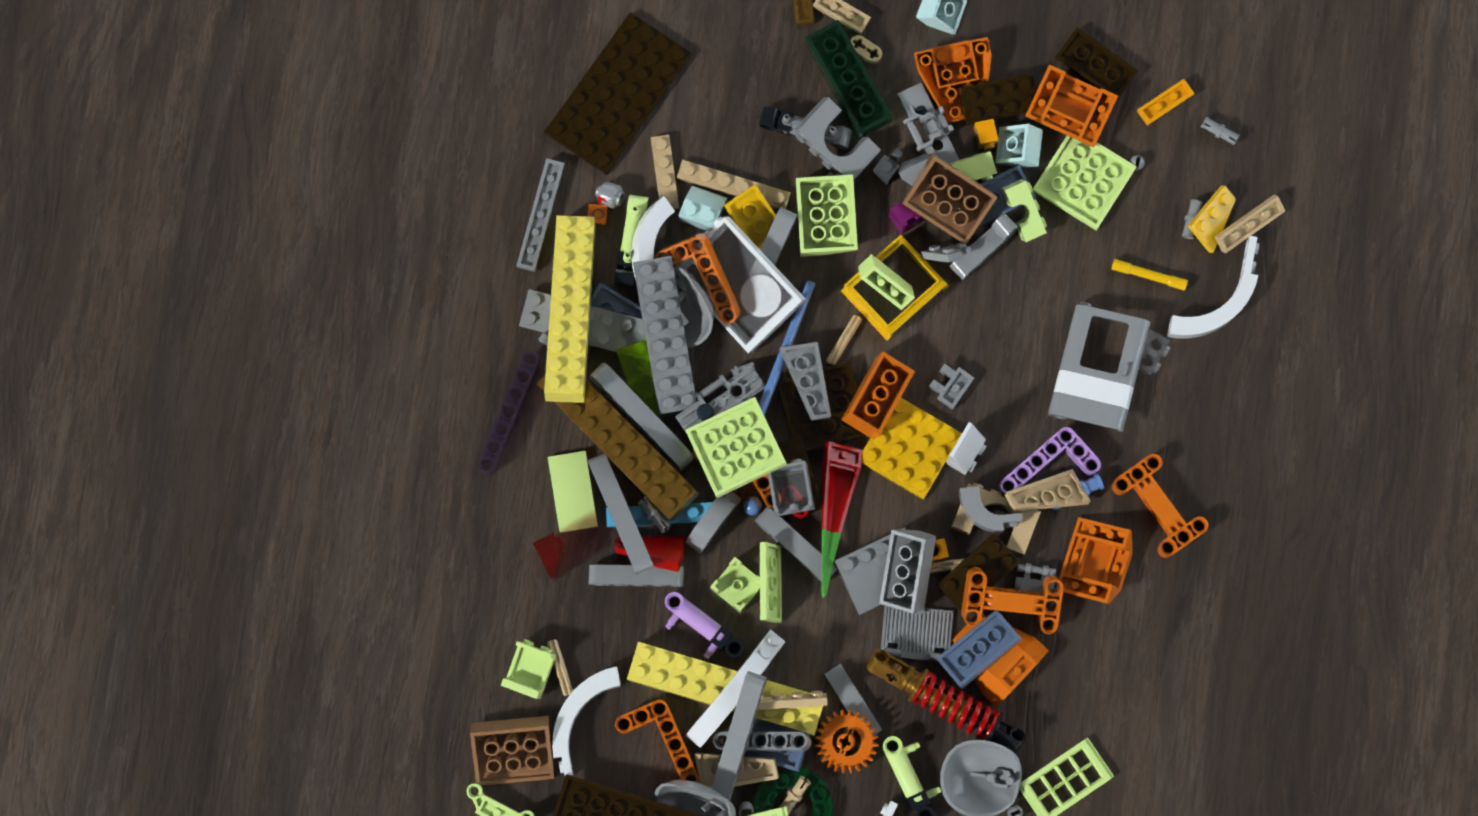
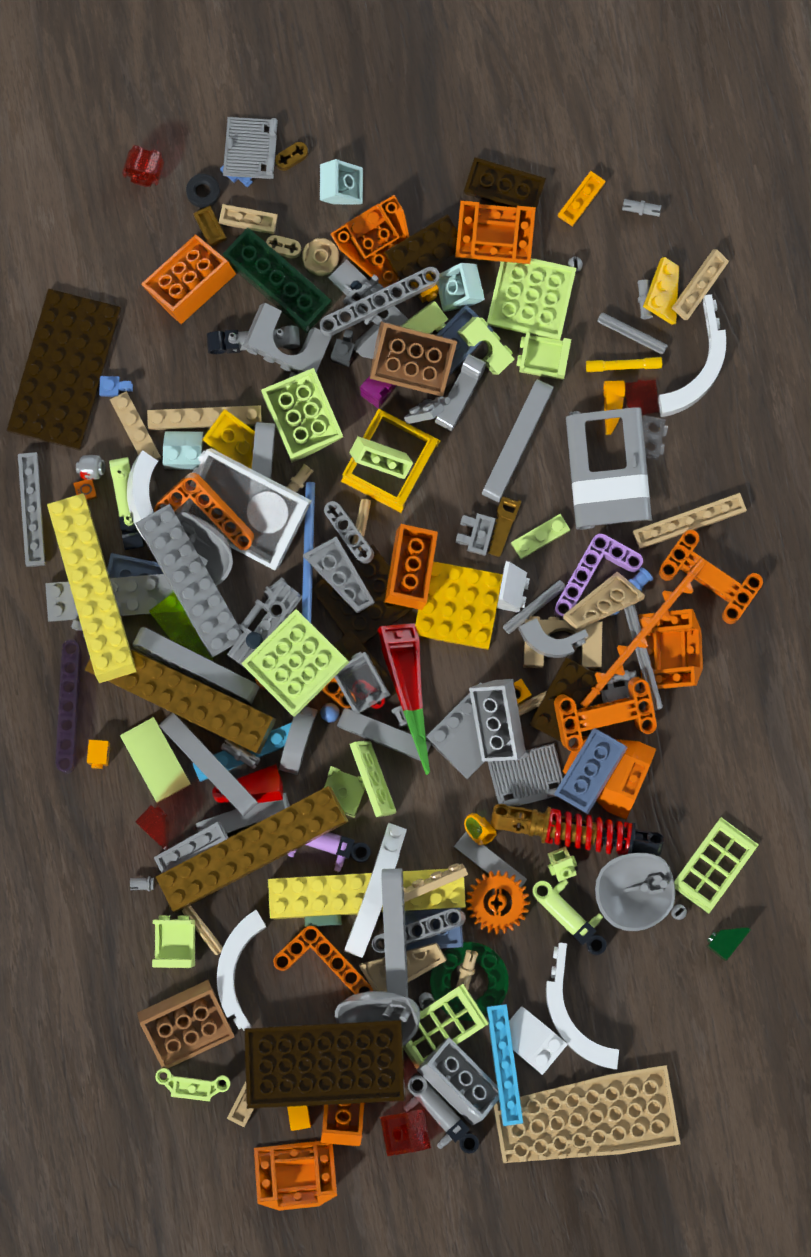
camera: 20 degrees left, 0 degrees up
none -> light orange brick [87,740,110,769]
none -> medium blue plate [99,376,133,397]
none -> light grey pin [130,876,155,892]
none -> orange slope [141,234,236,324]
none -> light grey plate [154,821,228,873]
none -> pearl gold brick [156,786,349,912]
none -> tan pin [281,464,314,501]
none -> tan tile [302,238,339,276]
none -> sand green beam [304,915,342,927]
none -> light grey beam [320,267,439,336]
none -> light grey beam [324,501,374,563]
none -> light grey bush [392,706,408,728]
none -> light orange rock [464,813,497,845]
none -> light grey beam [482,379,554,502]
none -> pearl gold piece [488,496,521,557]
none -> light grey axle [503,580,566,634]
none -> yellowish green plate [511,514,570,559]
none -> yellowish green panel [516,332,571,380]
none -> yellowish green brick [548,846,577,882]
none -> orange plant [580,558,707,709]
none -> light grey axle [598,313,667,354]
none -> light orange piece [603,381,625,435]
none -> light grey axle [624,604,663,711]
none -> clear red piece [625,379,659,416]
none -> tan plate [633,493,747,550]

